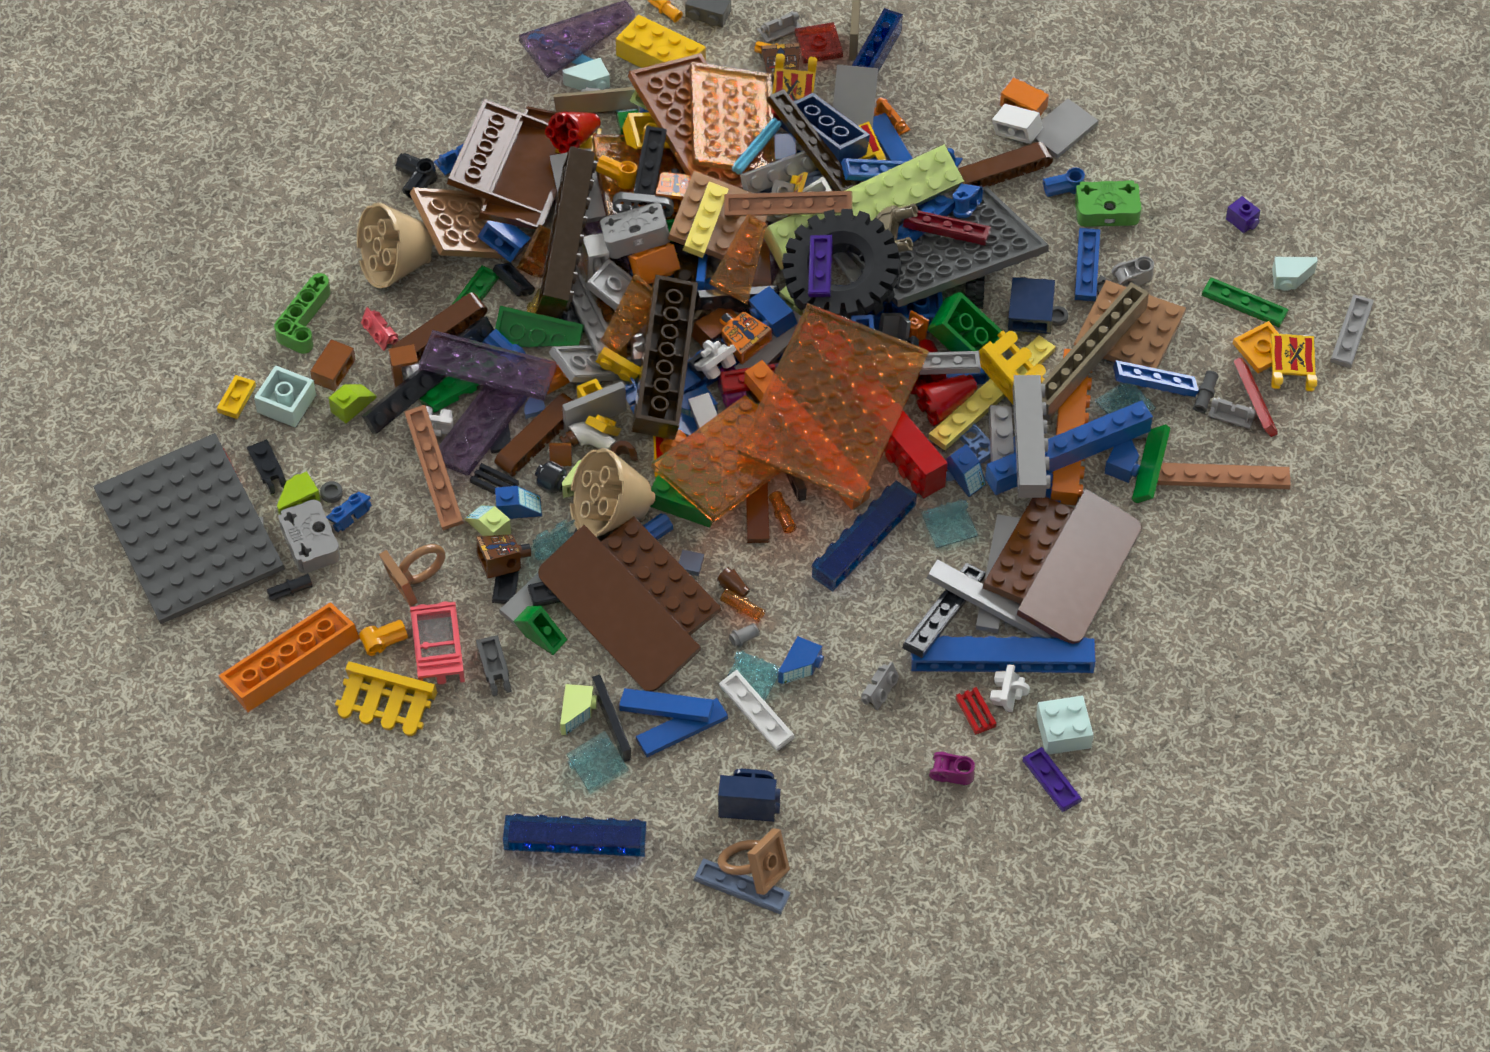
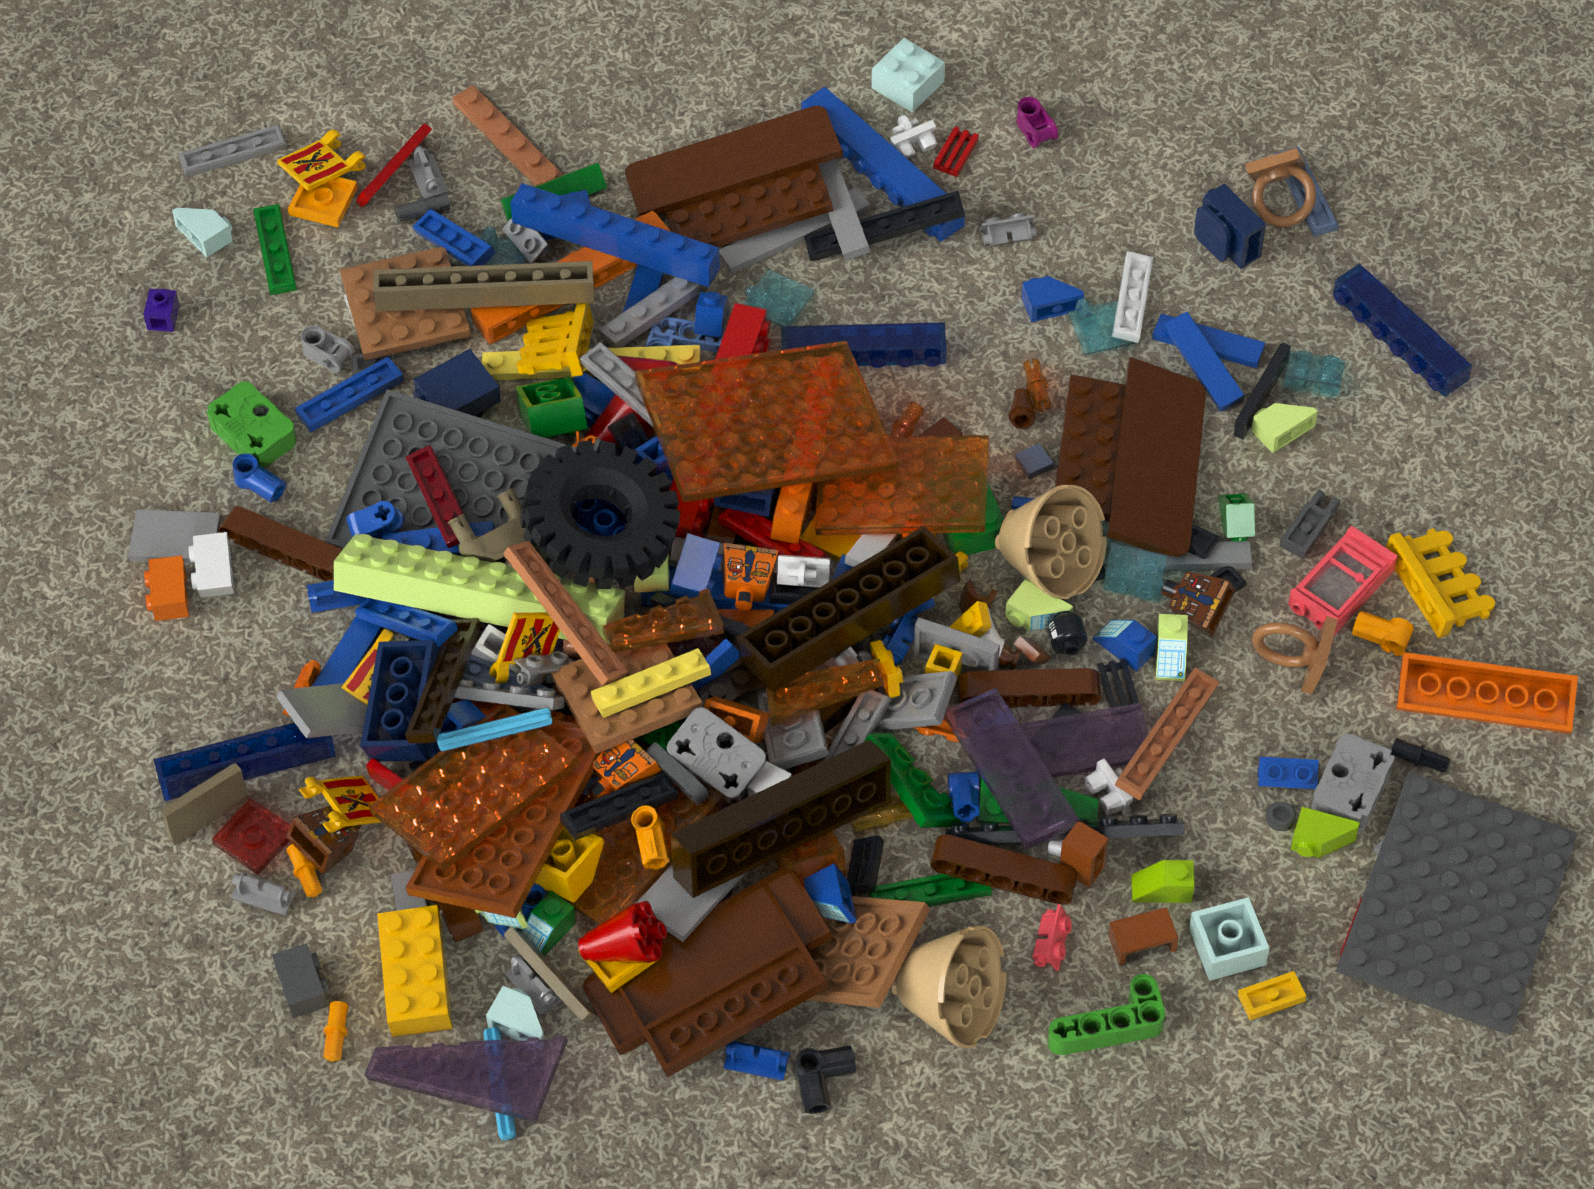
camera: 130 degrees left, 0 degrees up
black hinge [247,439,286,495] -> none
light grey pin [729,623,759,647] -> none
dark purple tile [808,235,833,297] -> none
light grey brick [1013,375,1050,498] -> none
dark purple tile [1022,747,1082,813] -> none

